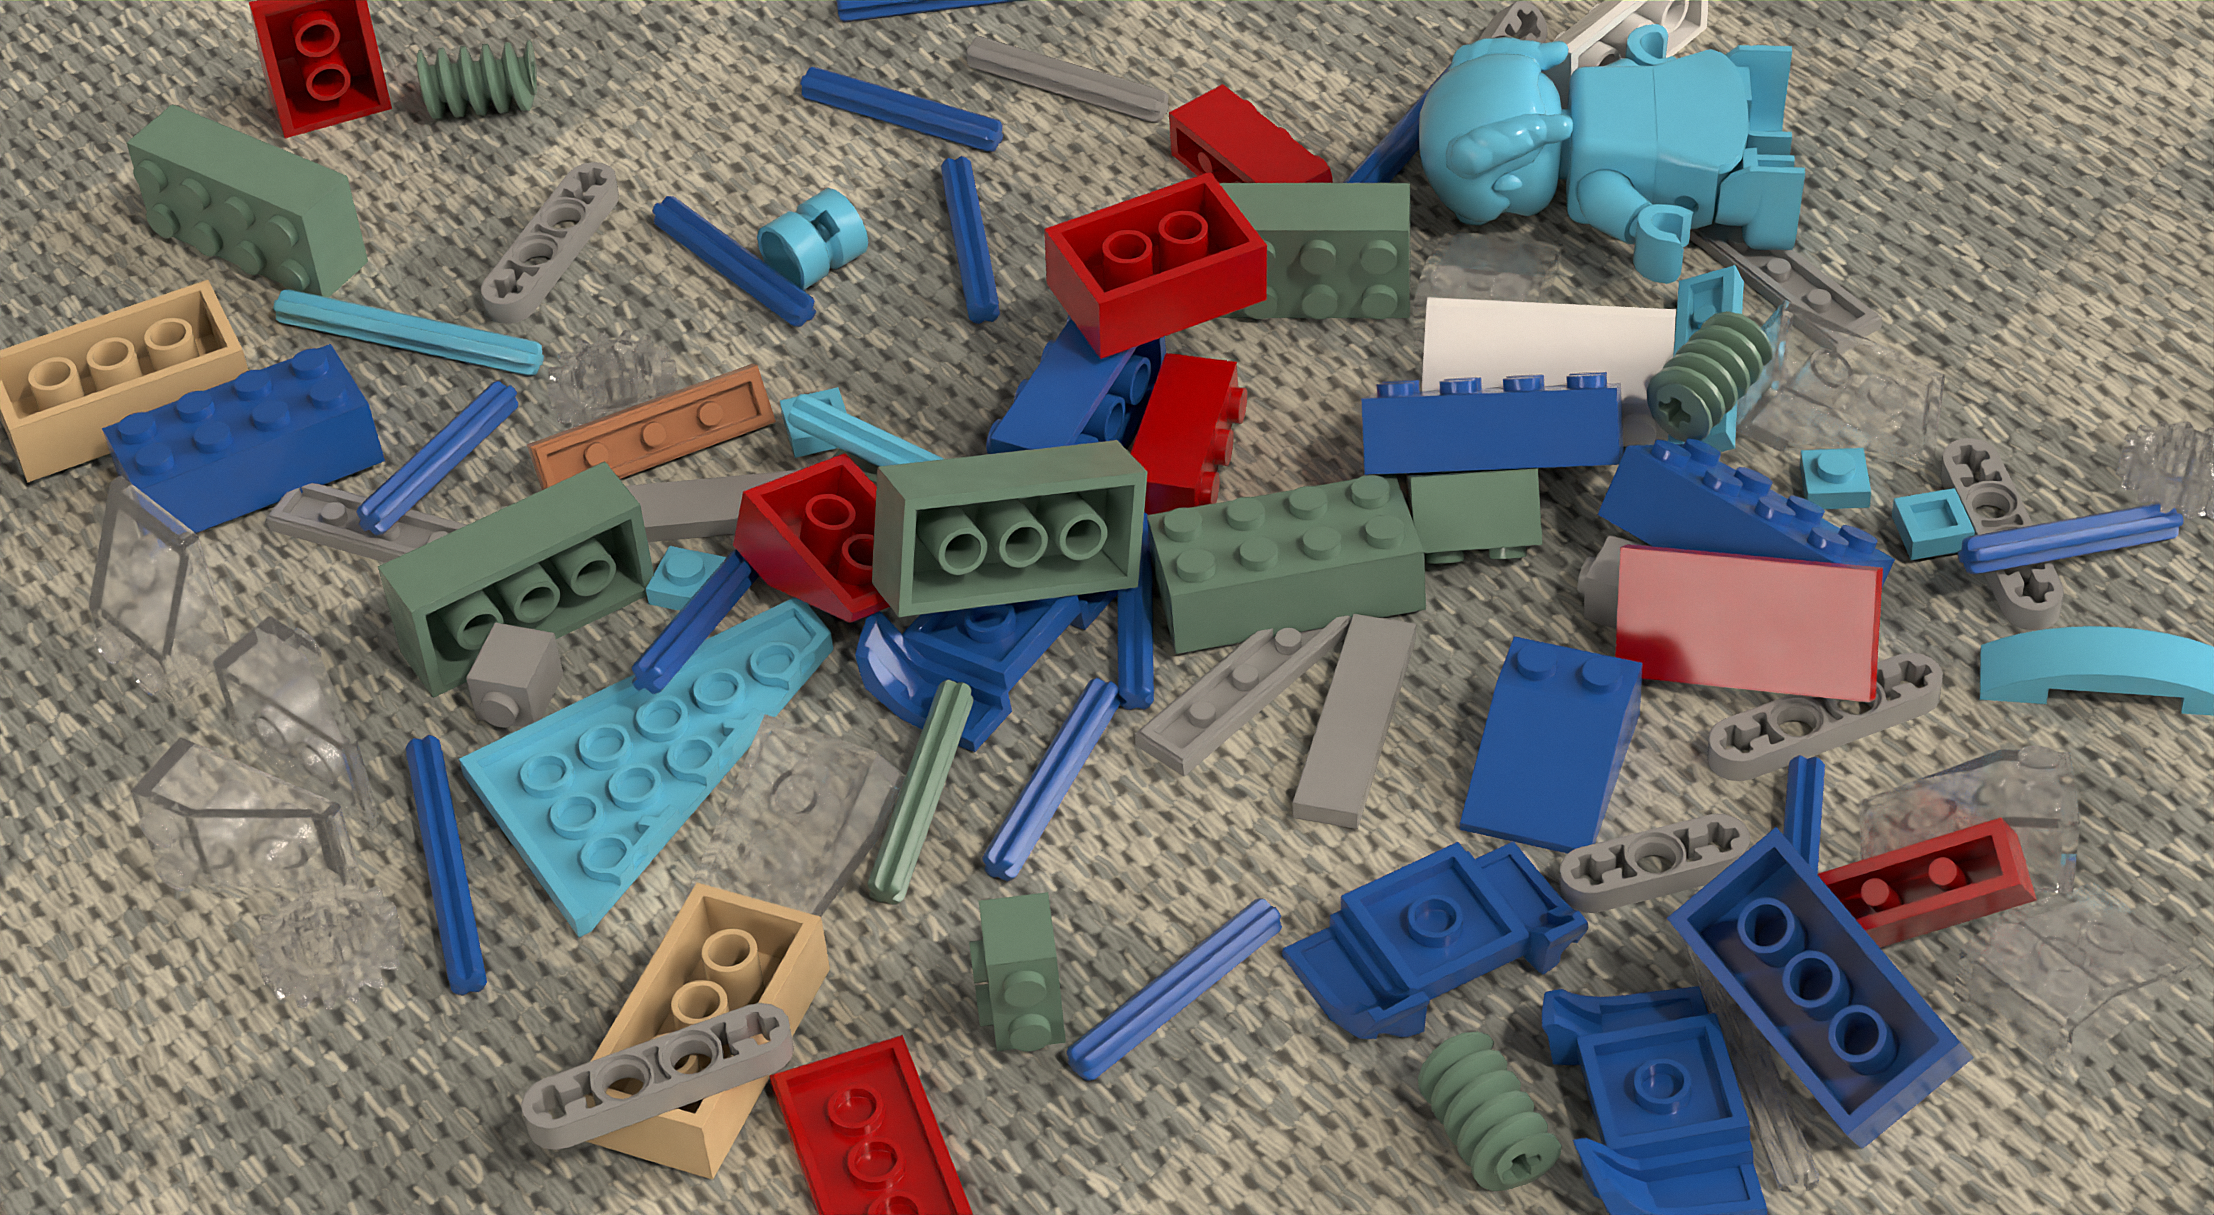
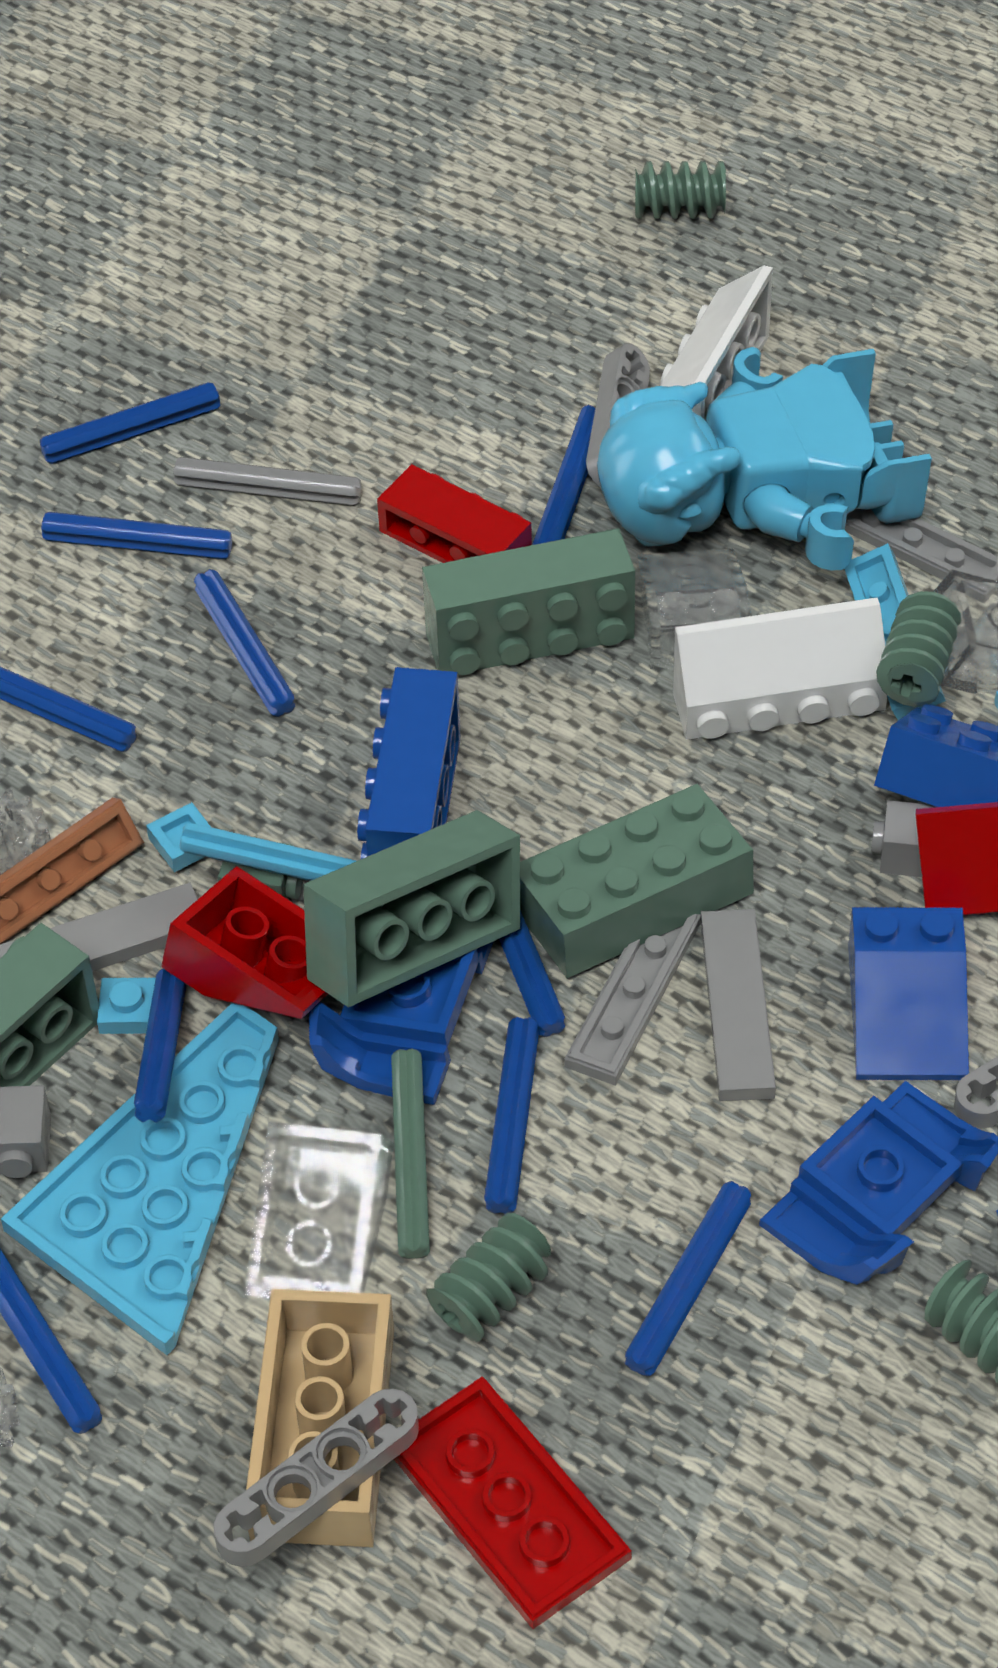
camera: 20 degrees left, 5 degrees up
medium azure wheel [757,188,868,290] -> none
sand green brick [969,892,1066,1051] -> none
red brick [1044,172,1267,359] -> none
red brick [1130,353,1247,515] -> none
blue brick [1361,372,1624,475] -> none
sand green brick [1406,468,1542,563] -> none
none -> sand green piece [426,1213,551,1342]

